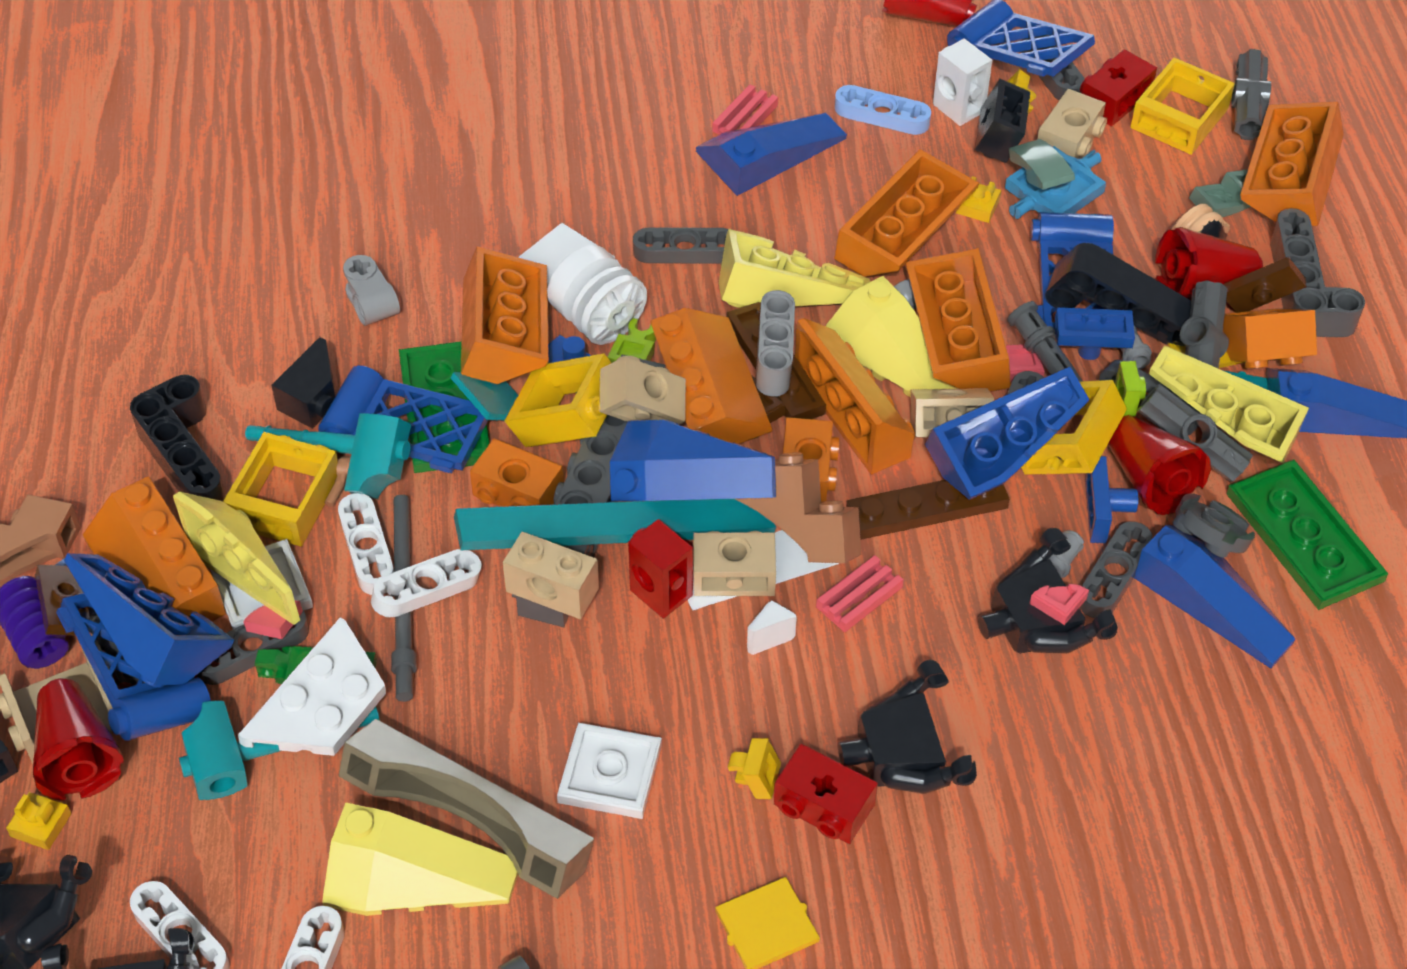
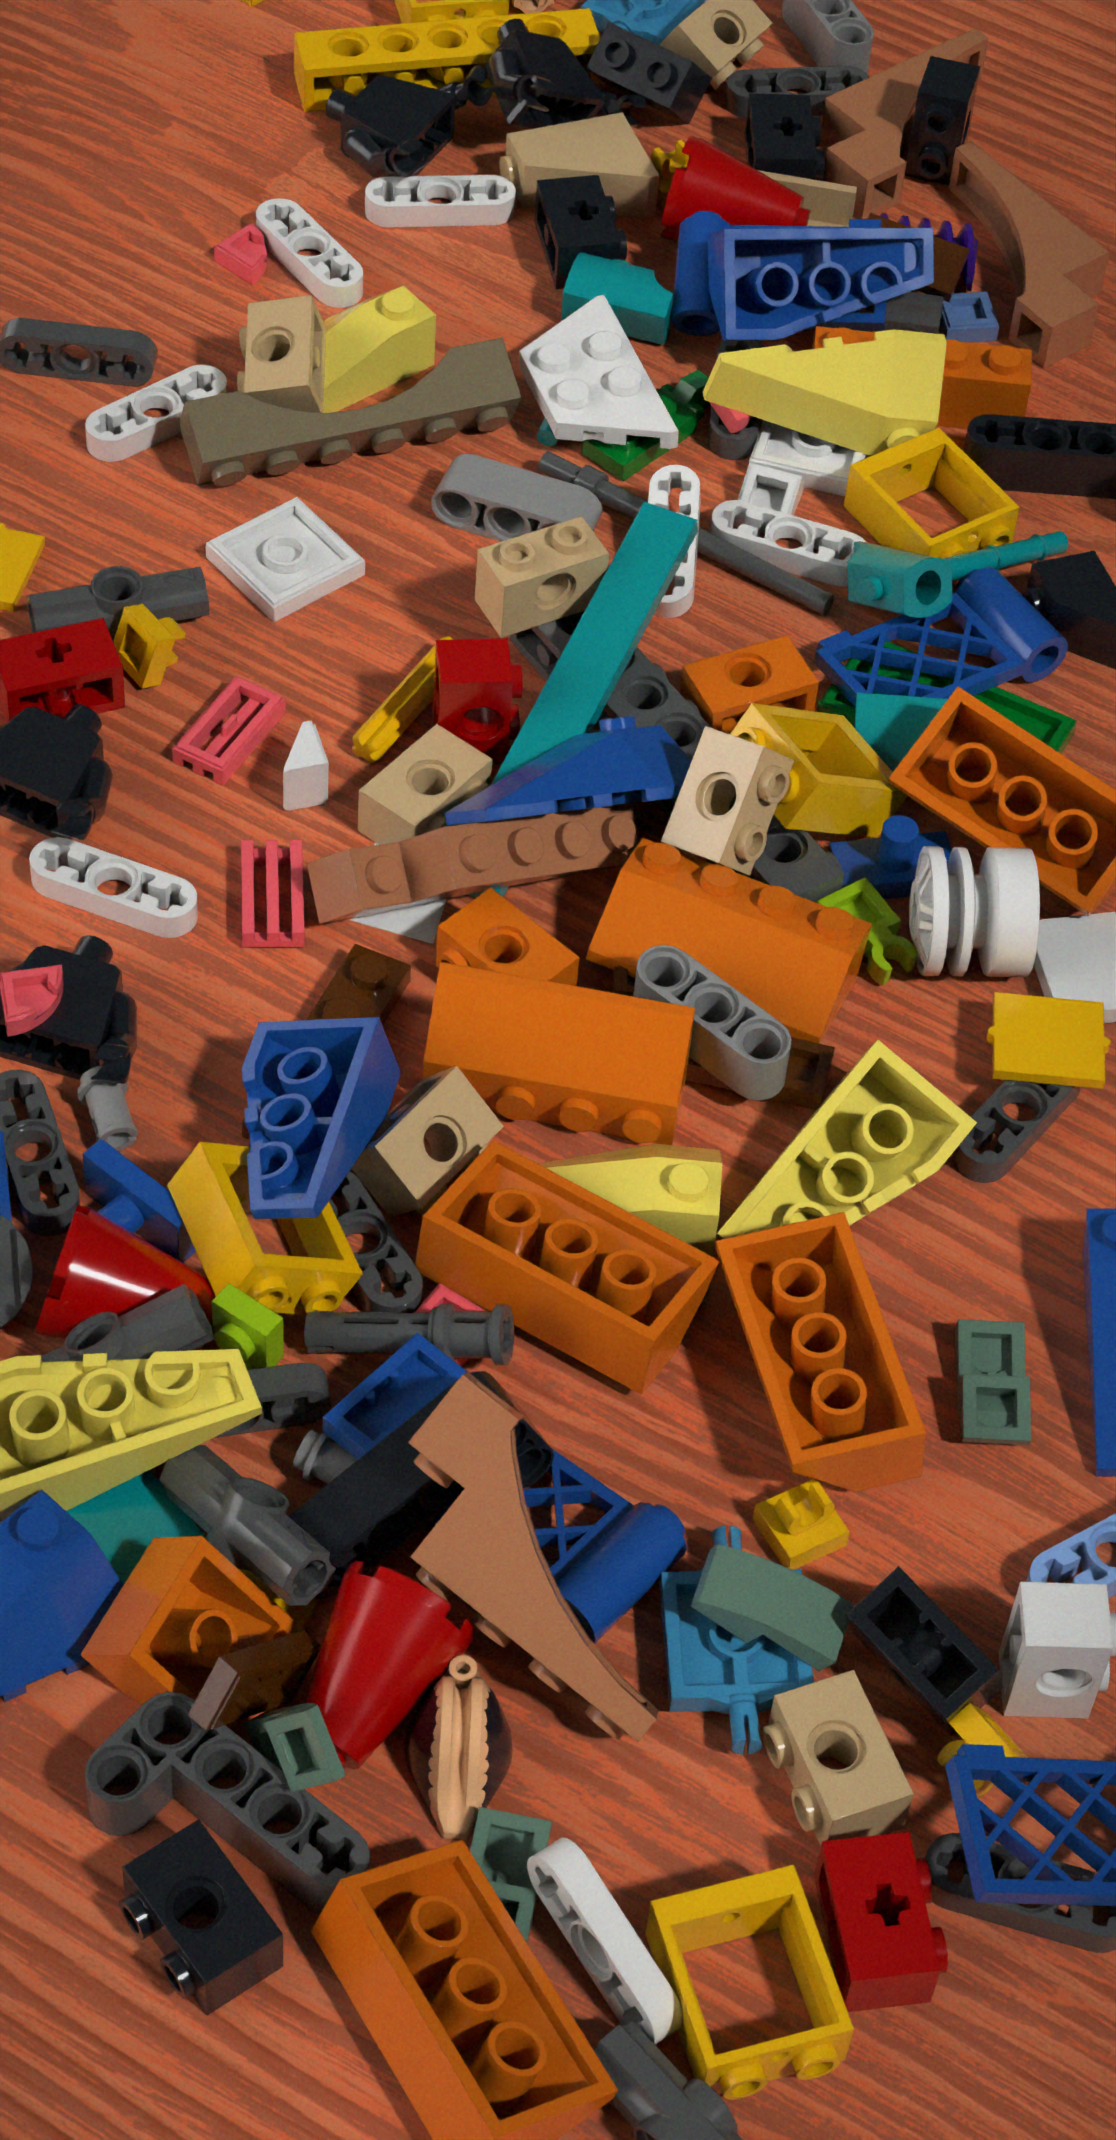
camera: 125 degrees right, 0 degrees up
none -> dark grey piece [26,566,209,641]
none -> white beam [29,837,198,938]
none -> white beam [85,365,227,462]
none -> black brick [119,1819,283,2016]
none -> coral tile [172,676,286,786]
none -> tan brick [237,295,326,413]
none -> sand green slope [243,1703,346,1792]
none -> yellow axle [352,636,453,763]
none -> nougat arch [408,1372,658,1742]
none -> light grey beam [431,454,603,542]
none -> tan slope [499,112,659,219]
none -> white beam [527,1837,683,2045]
none -> black brick [534,175,627,289]
none -> white slope [738,462,804,515]
none -> sand green slope [954,1319,1031,1445]
none -> yellow piece [986,992,1111,1089]

